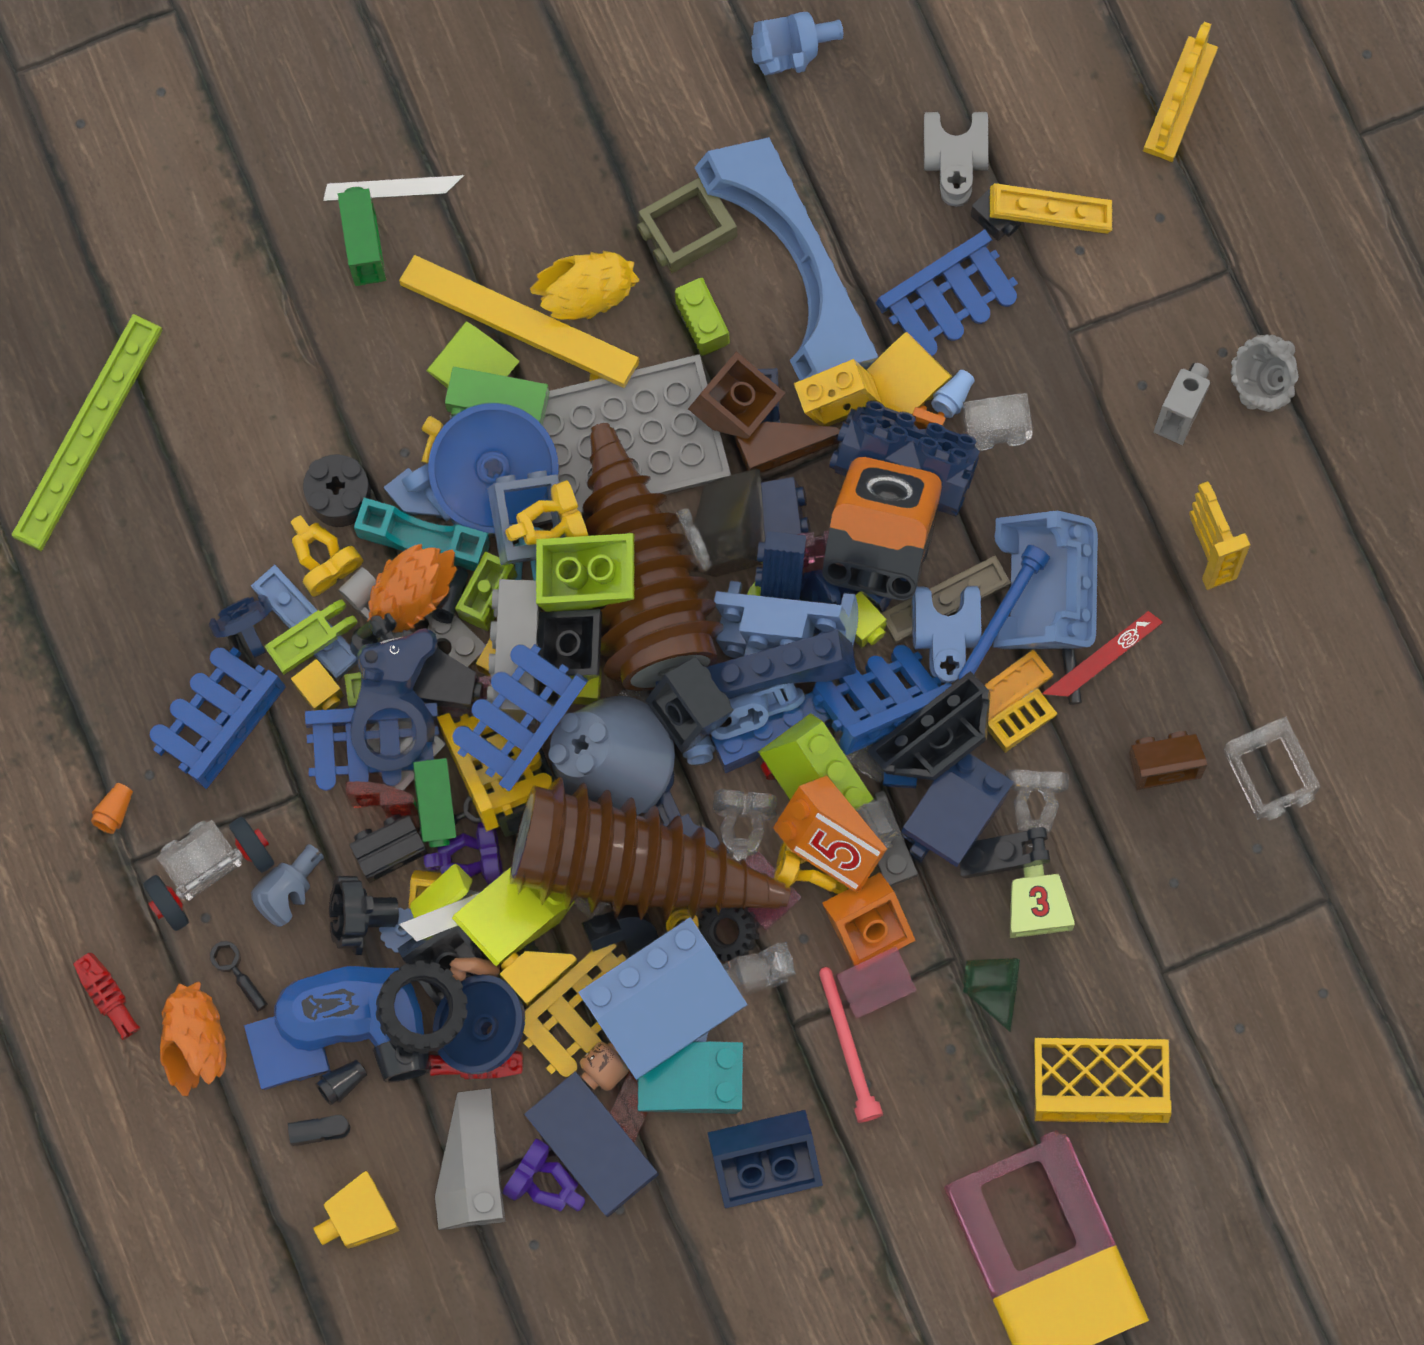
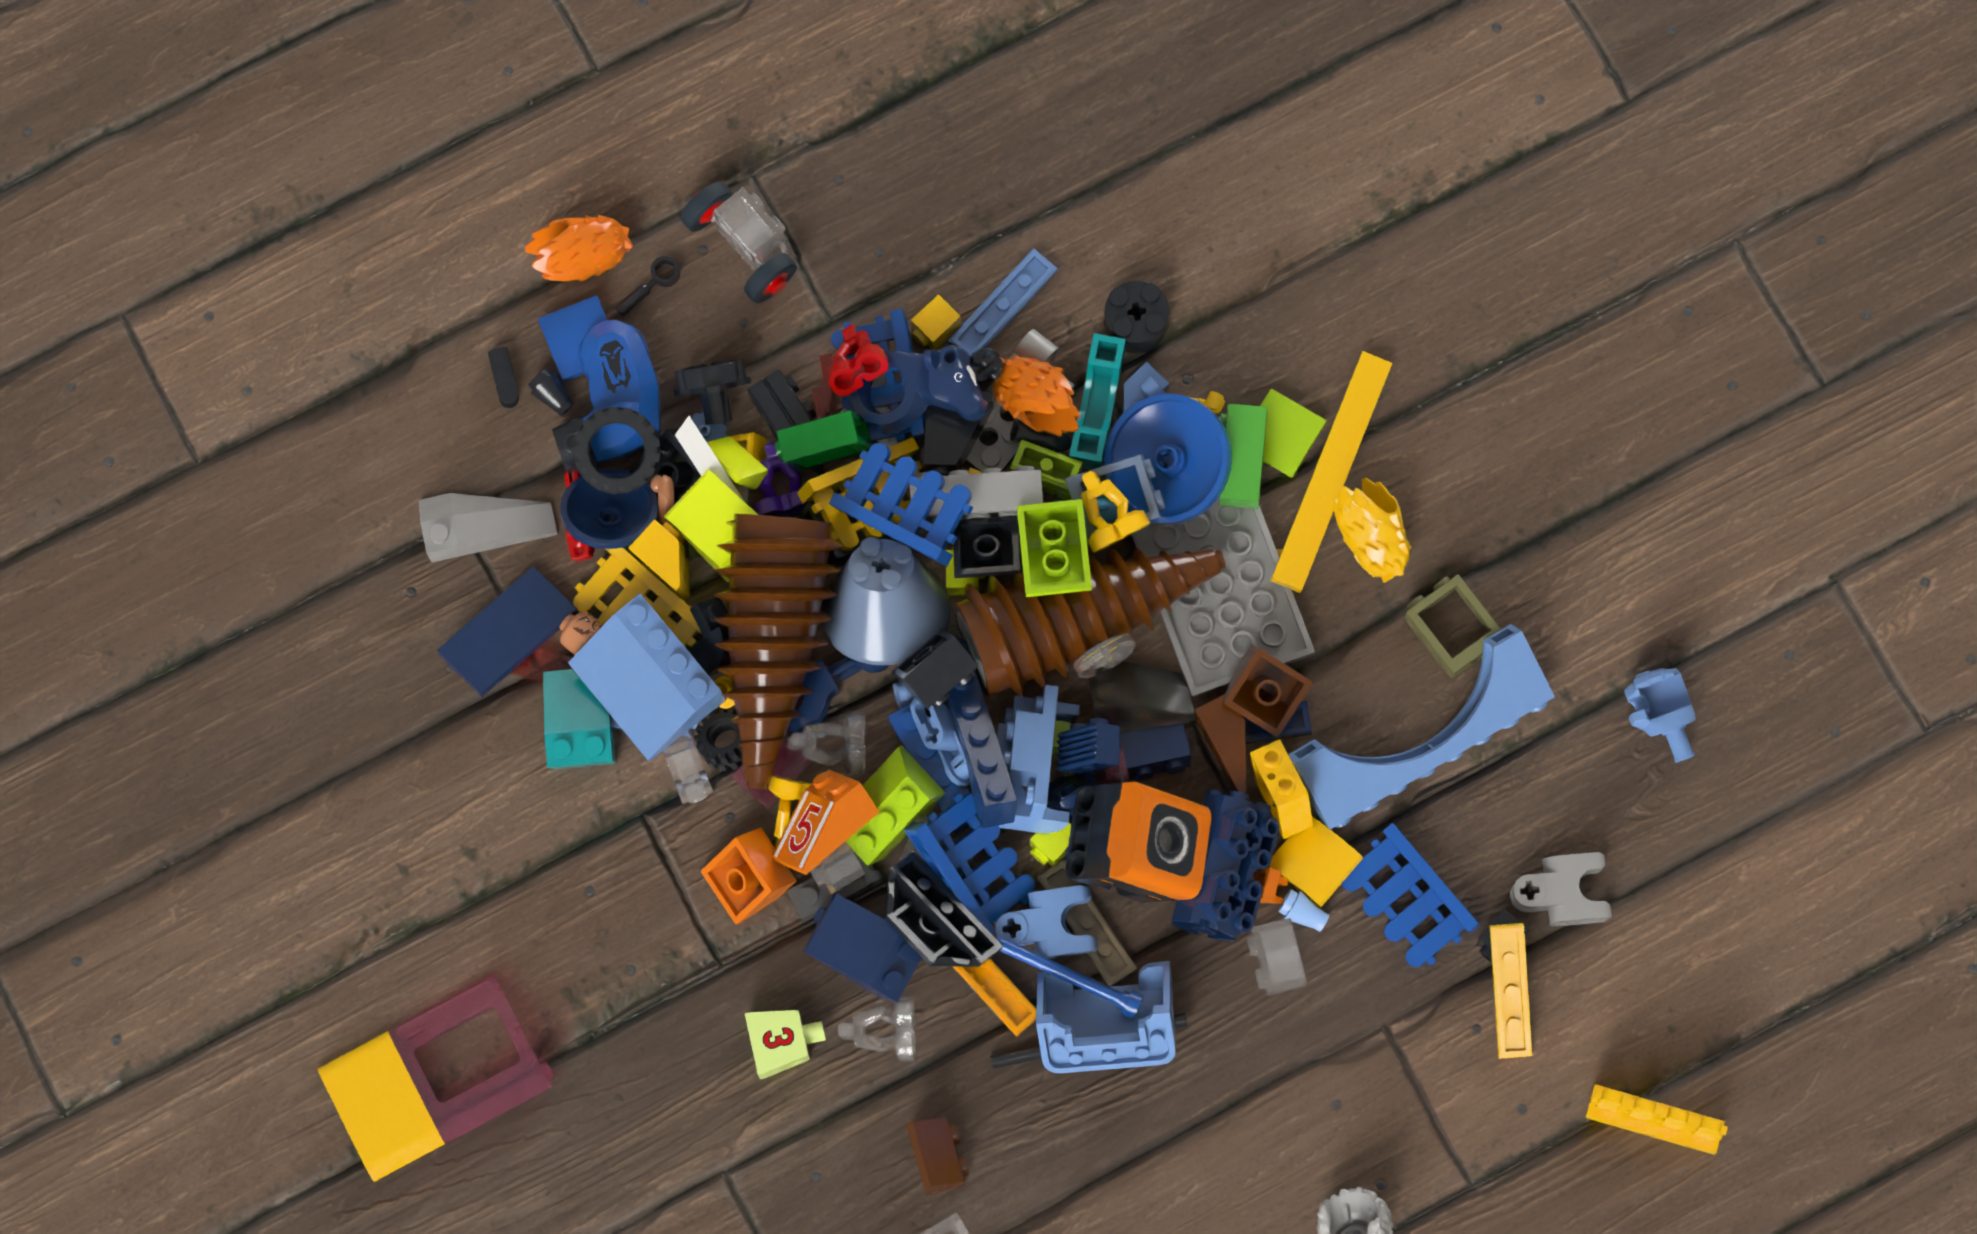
camera: 85 degrees right, 0 degrees up
lime tile [12,314,163,552] -> none
red hinge [73,953,140,1040] -> none
orange cone [91,783,133,834] -> none
blue fence [150,647,286,789] -> none
dark blue tile [209,594,272,658] -> none
sand blue piece [251,844,324,927] -> none
lime hinge [264,599,358,675] -> none
yellow piece [291,515,364,597] -> none
yellow torso [313,1171,399,1249] -> none
white sticker [323,175,464,201] -> none
green window [337,187,387,286] -> none
dark purple piece [502,1138,585,1212] -> none
lime brick [675,278,730,356] -> none
dark blue slope [707,1110,823,1208] -> none
coral piece [819,967,883,1123] -> none
clear pink plate [835,947,917,1019] -> none
black plate [960,827,1050,879] -> none
clear green slope [963,958,1020,1032] -> none
yellow slope [988,688,1057,753] -> none
yellow fence [1034,1038,1171,1123] -> none
red sticker [1042,611,1163,696] -> none
light grey torso [1153,363,1211,445] -> none
yellow fence [1189,481,1250,590] -> none
none -> red piece [828,324,889,396]

